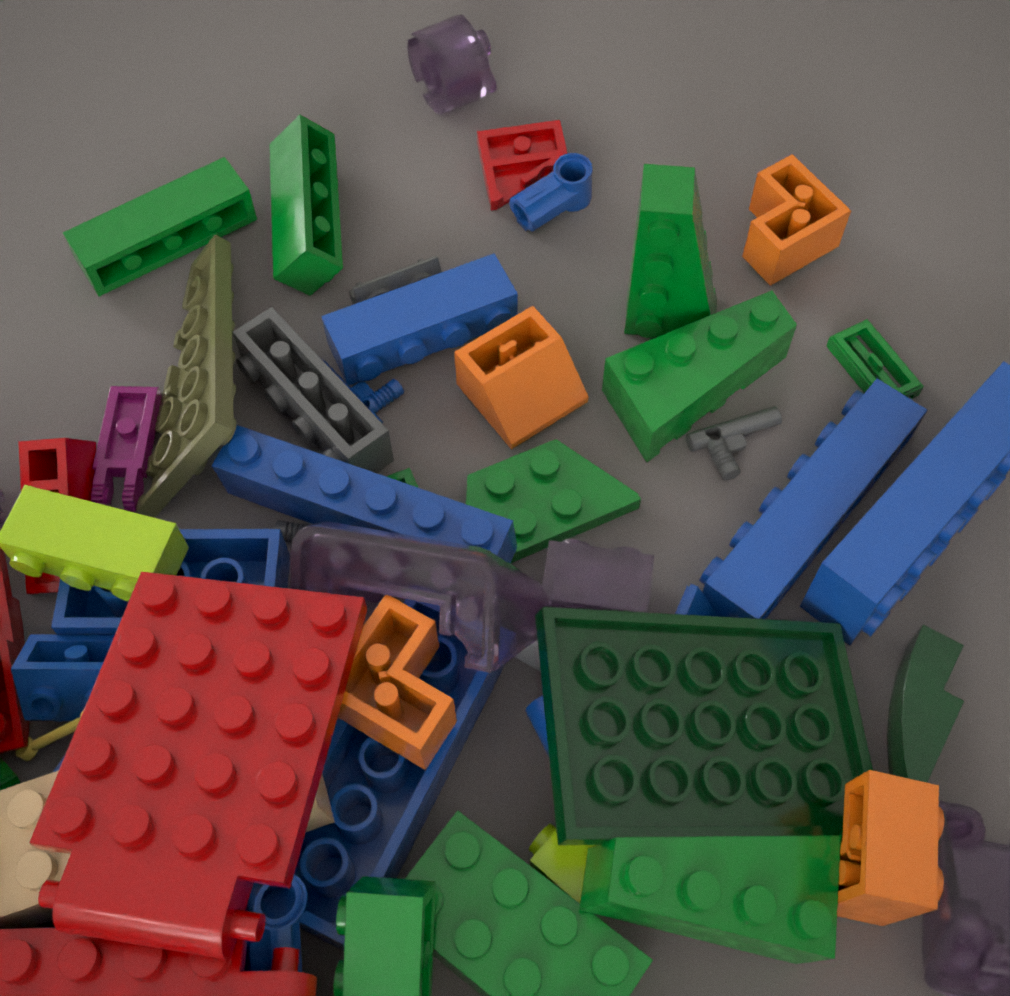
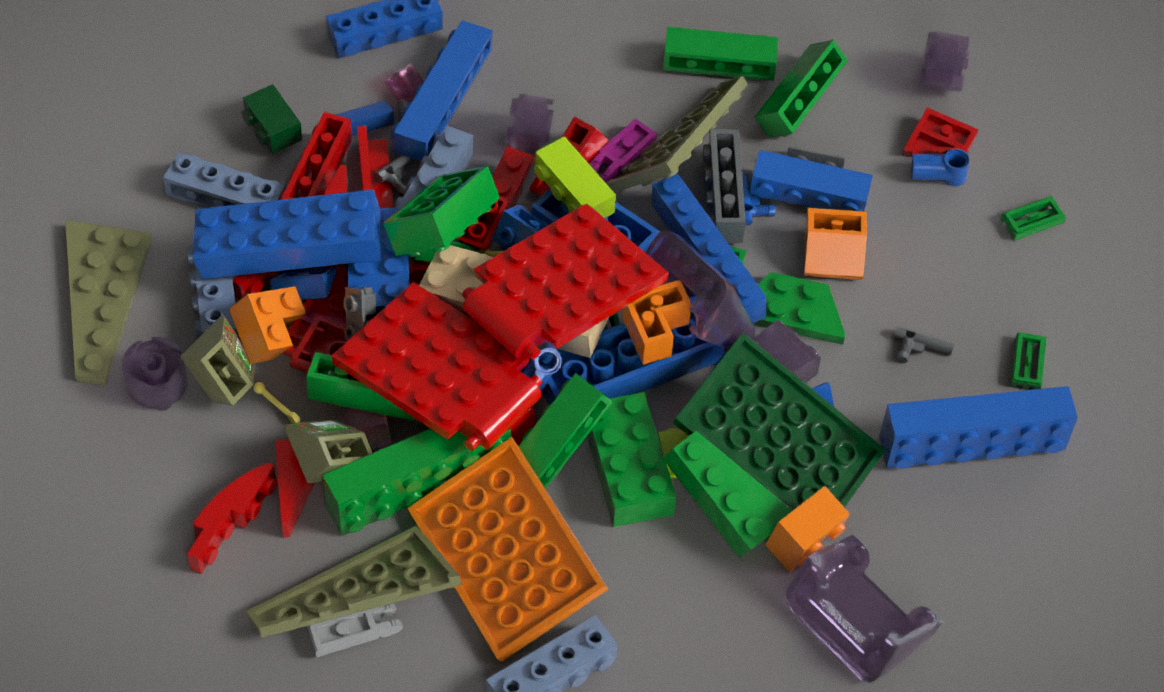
camera: 35 degrees right, 5 degrees down
green wedge [602,290,797,463] -> none
green wedge [624,164,717,338] -> none
blue brick [699,378,927,619] -> none
orange brick [742,154,851,286] -> none
dark green slope [887,624,964,783] -> none
none -> green tile [1000,196,1066,241]

